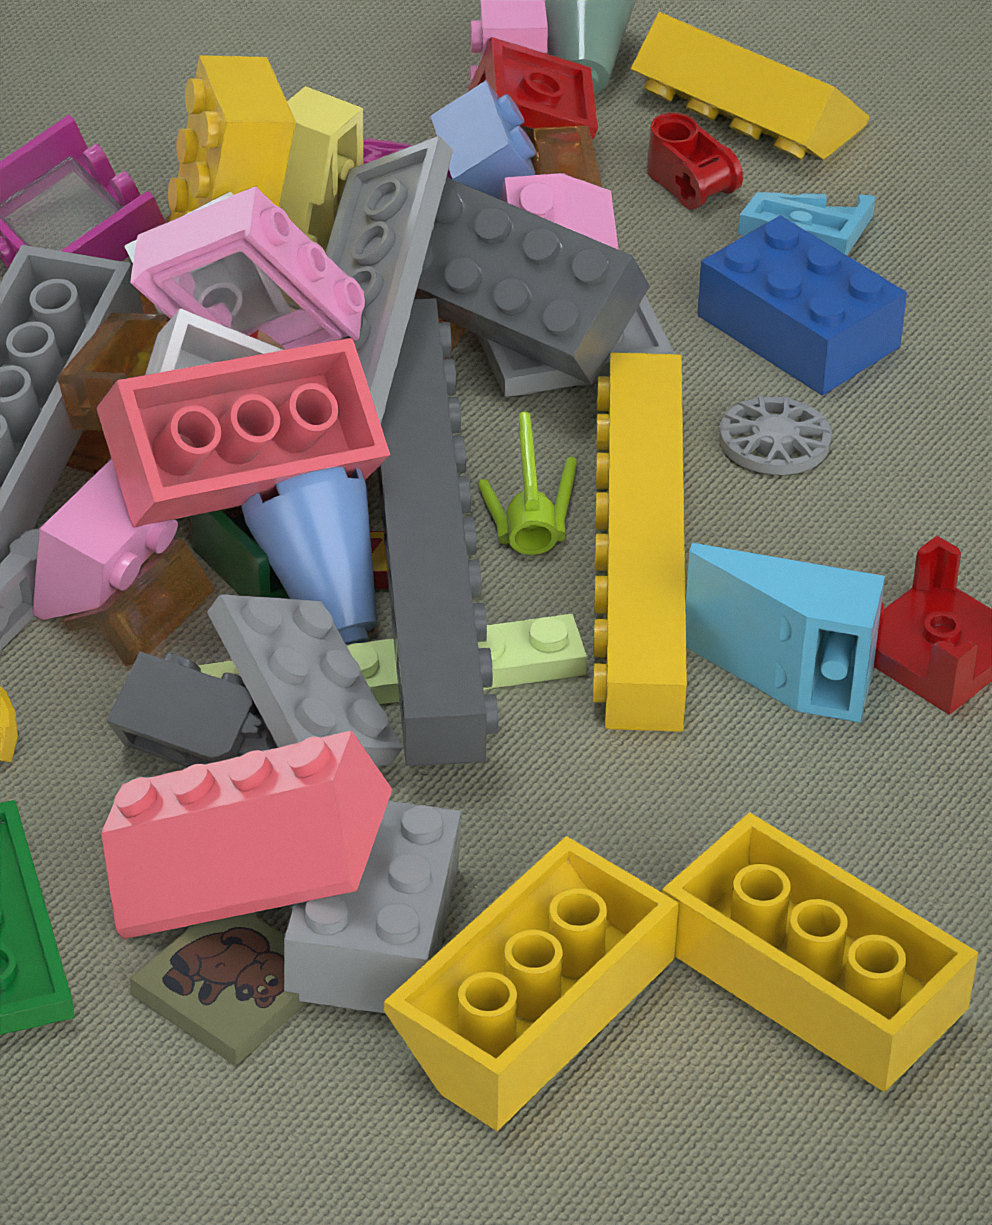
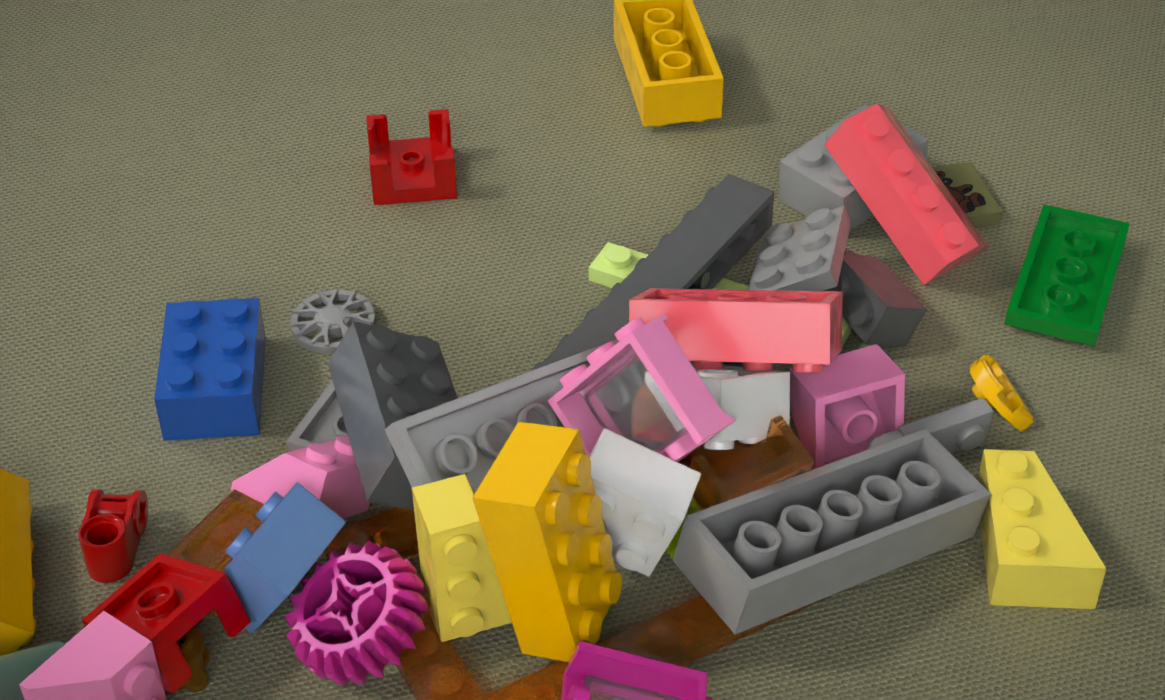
camera: 140 degrees left, 0 degrees up
yellow slope [384,836,679,1131] -> none
lime plant [478,411,577,555] -> none
yellow brick [593,352,687,732] -> none
medium azure slope [685,543,885,723] -> none
medium azure wing [738,192,876,255] -> none

